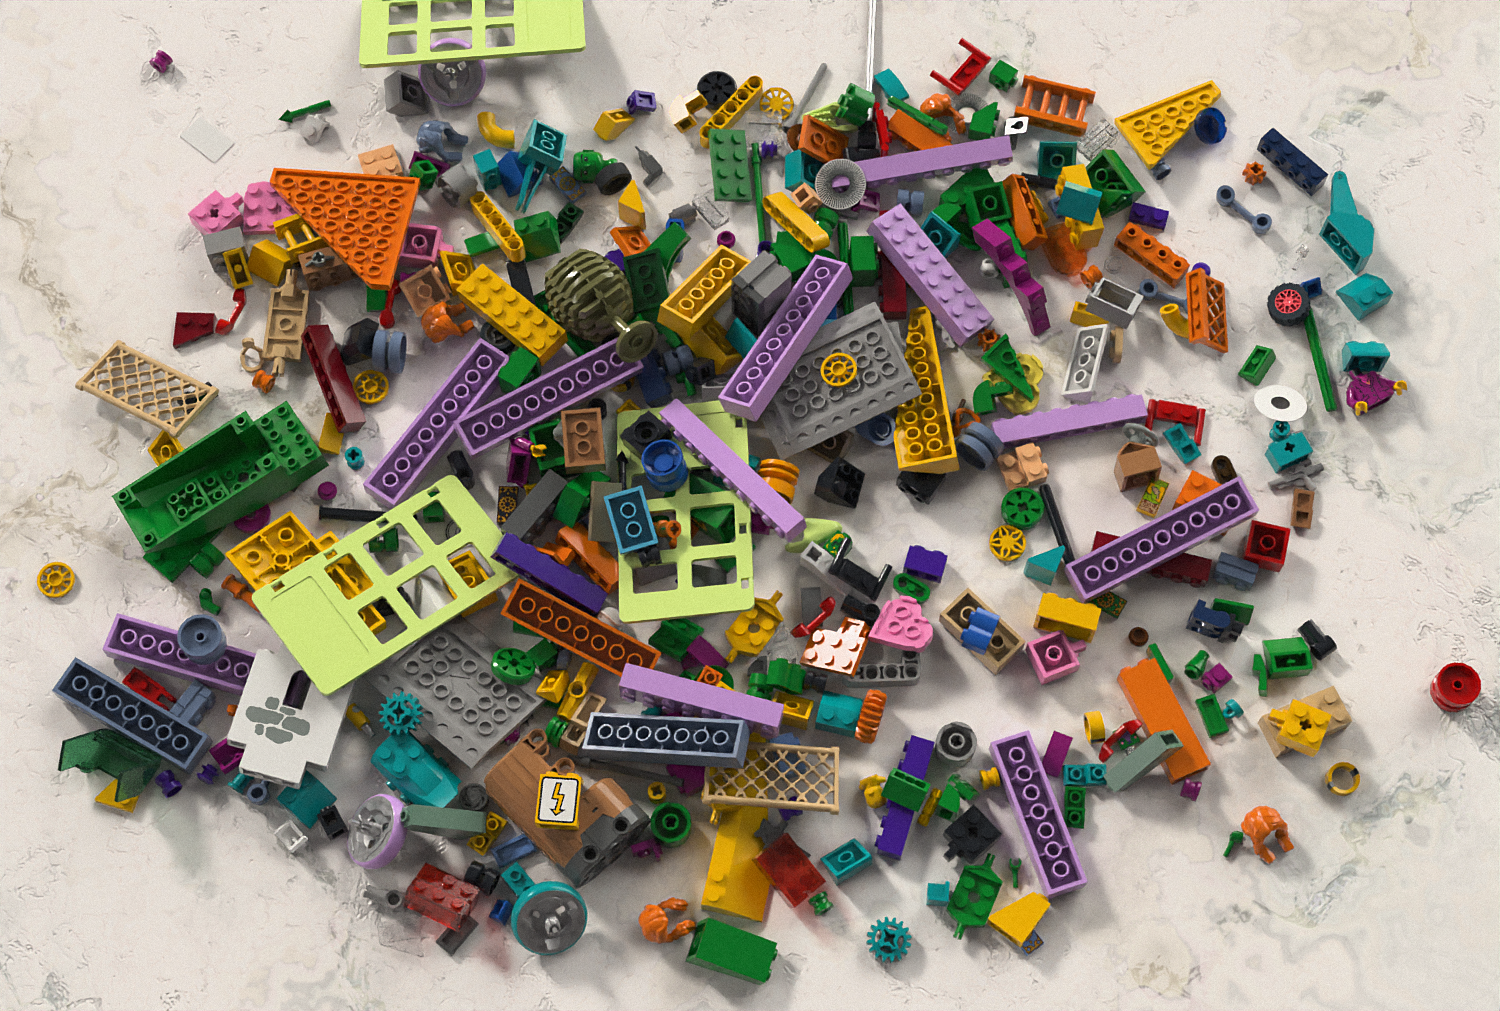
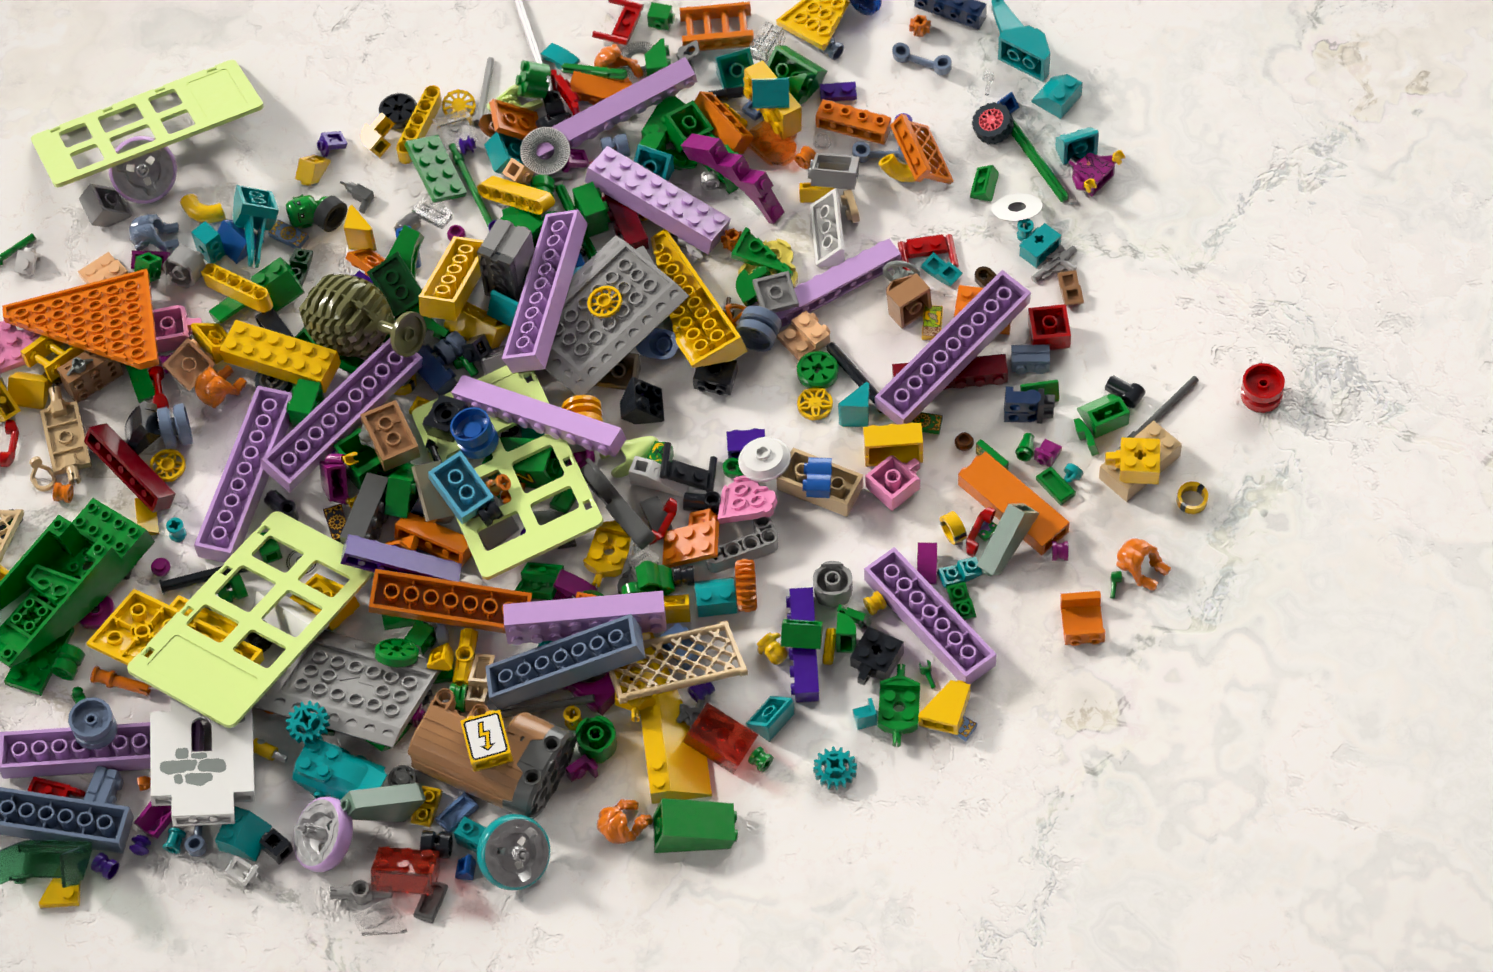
camera: 15 degrees left, 10 degrees down
none -> green wing [26,564,80,606]
none -> dark grey beam [580,458,657,550]
none -> white piece [738,437,791,482]
none -> light grey tile [753,271,799,313]
none -> orange panel [1060,591,1106,646]
none -> dark grey bar [1119,376,1199,450]

